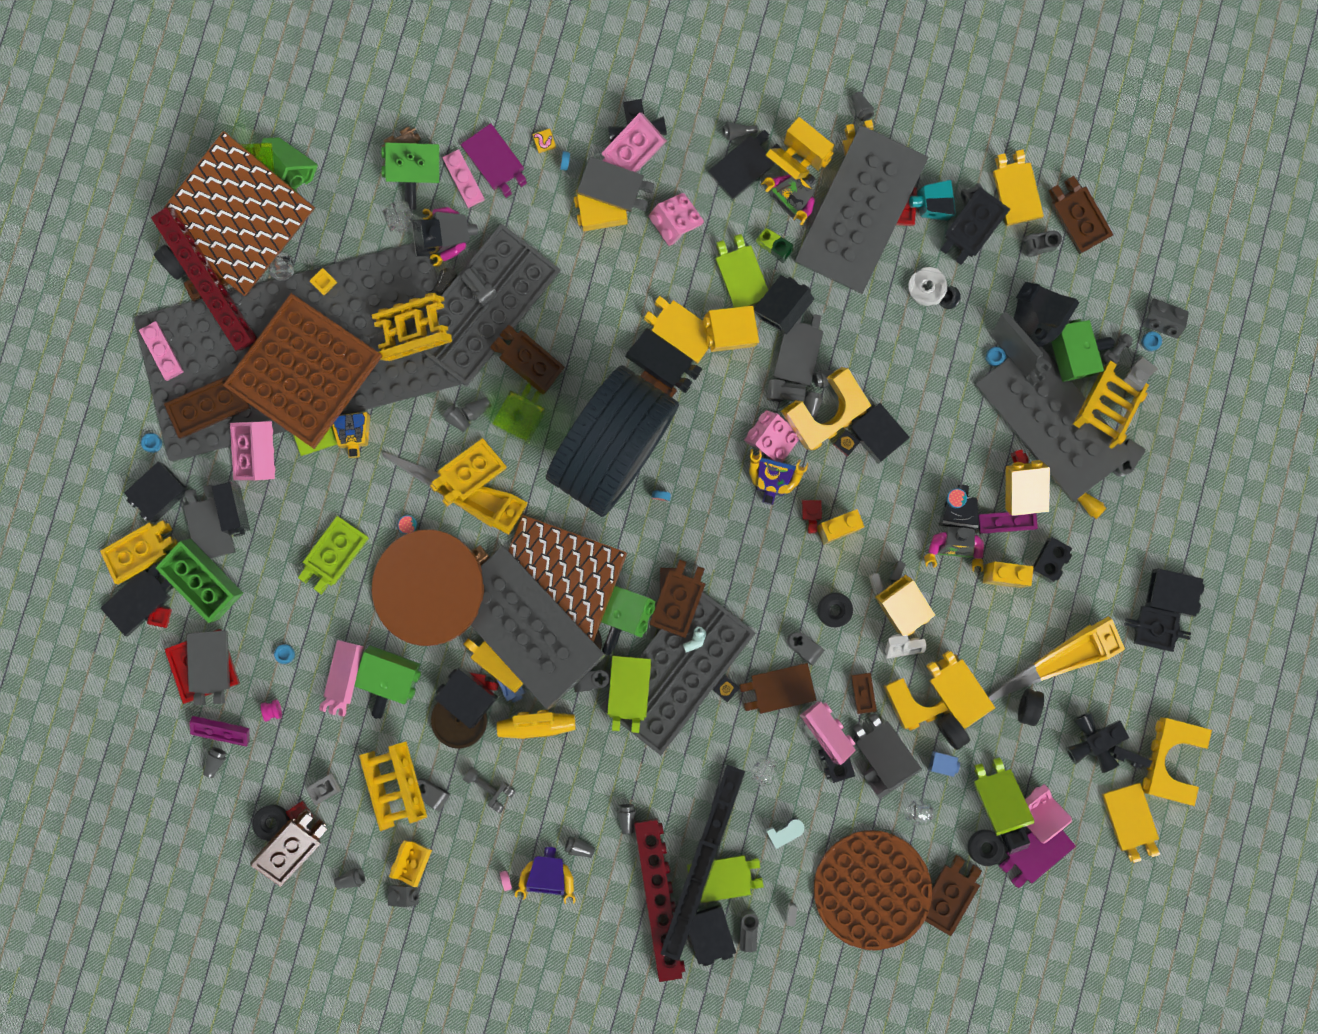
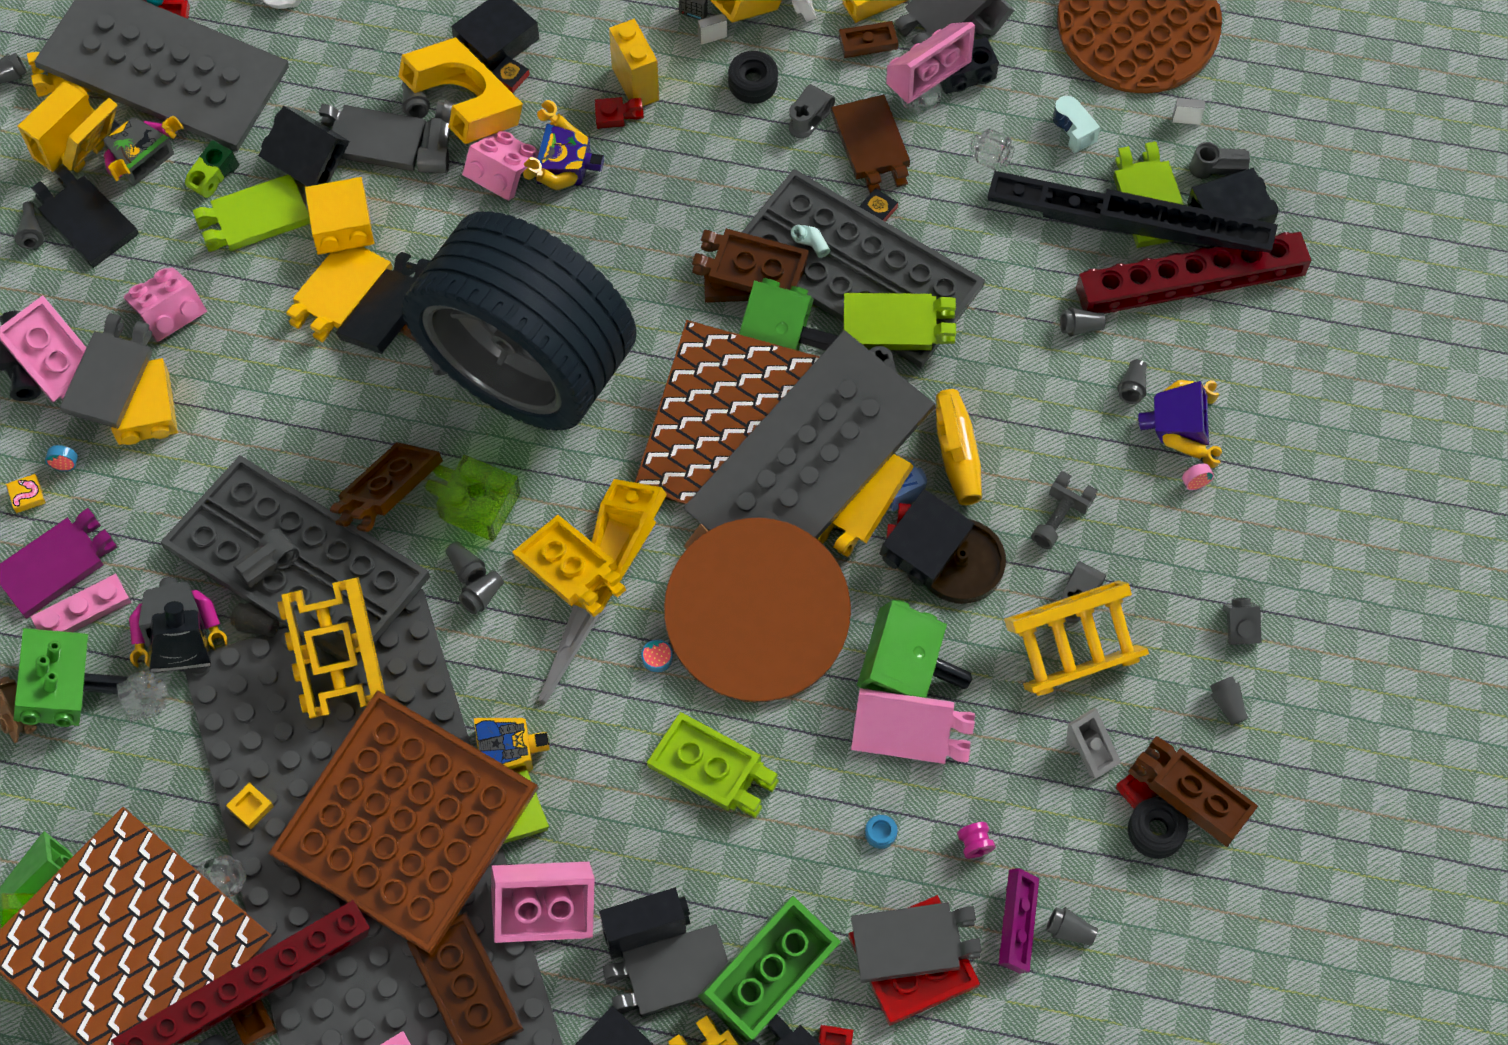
camera: 90 degrees left, 20 degrees down
yellow bracket [389,840,432,887] -> none

